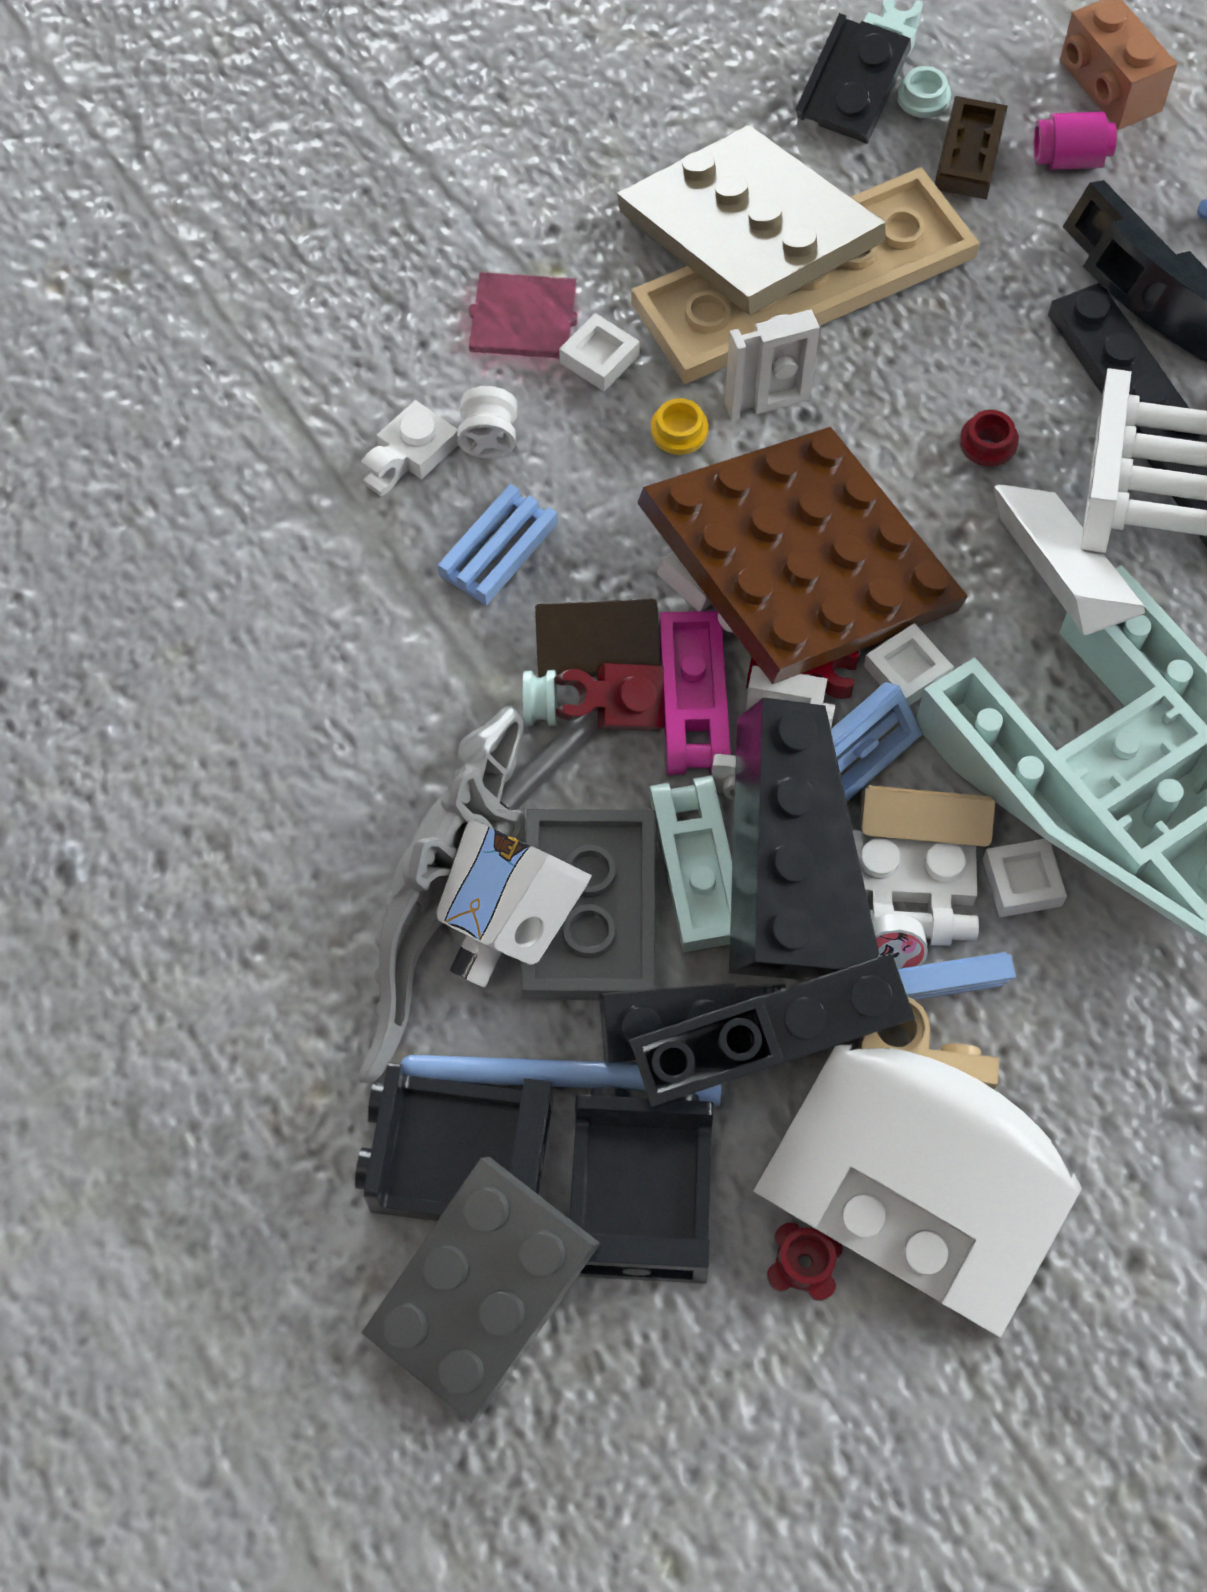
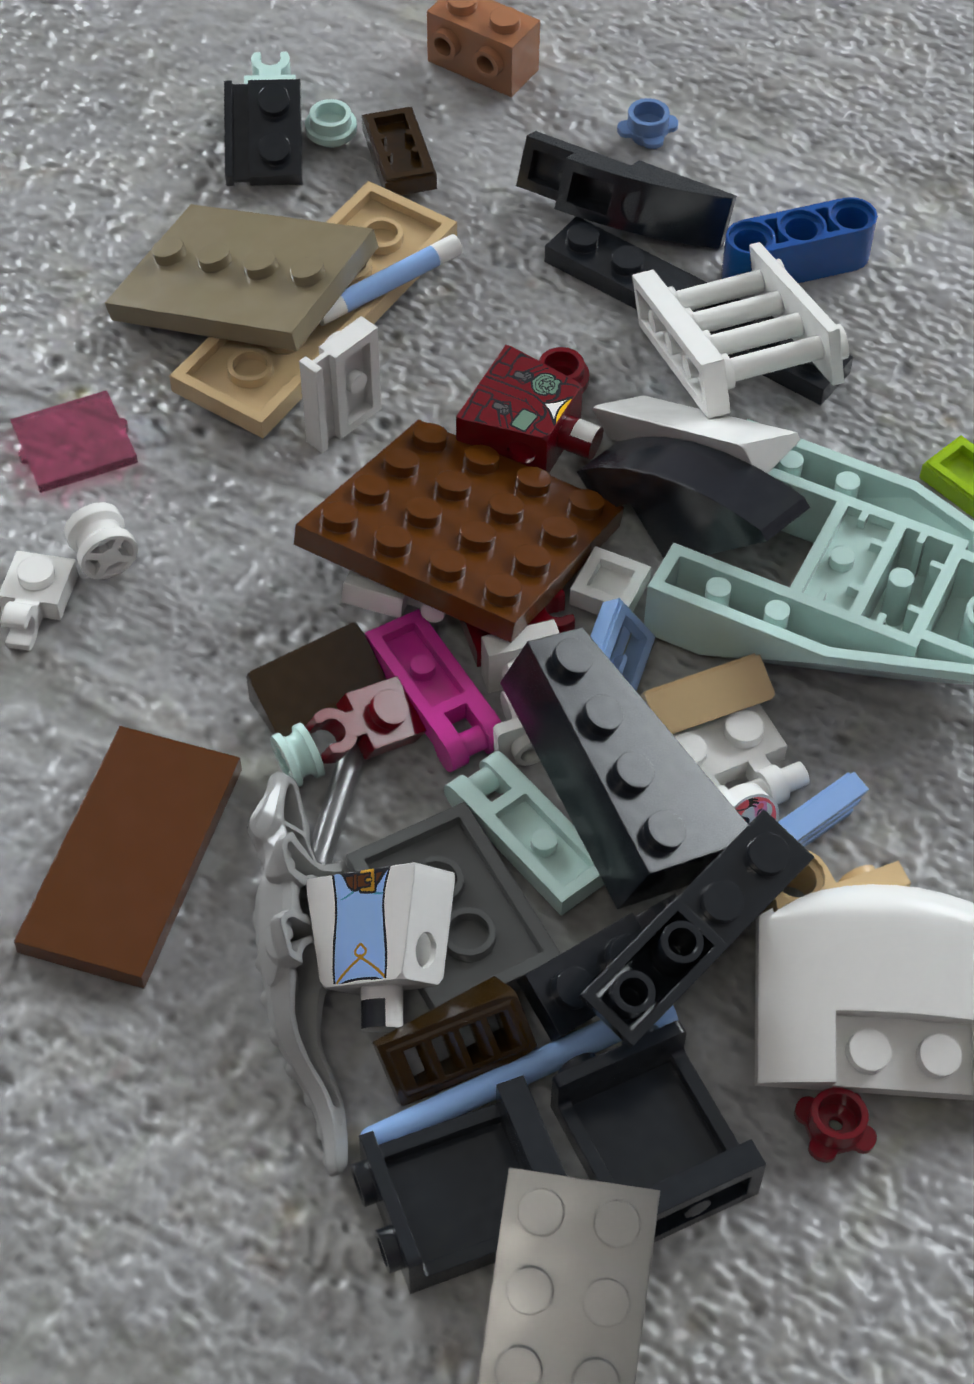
camera: 30 degrees left, 10 degrees down
light blue tile [438,484,558,606] -> none
white plate [559,313,640,391] -> none
yellow plate [650,398,709,455] -> none
white plate [982,839,1067,918] -> none
dark pink brick [1033,111,1117,170] -> none
none -> reddish brown tile [14,726,242,989]
none -> light blue bar [319,234,463,326]
none -> dark brown slope [372,976,538,1106]
none -> dark red torso [456,345,604,473]
none -> black slope [576,437,810,558]

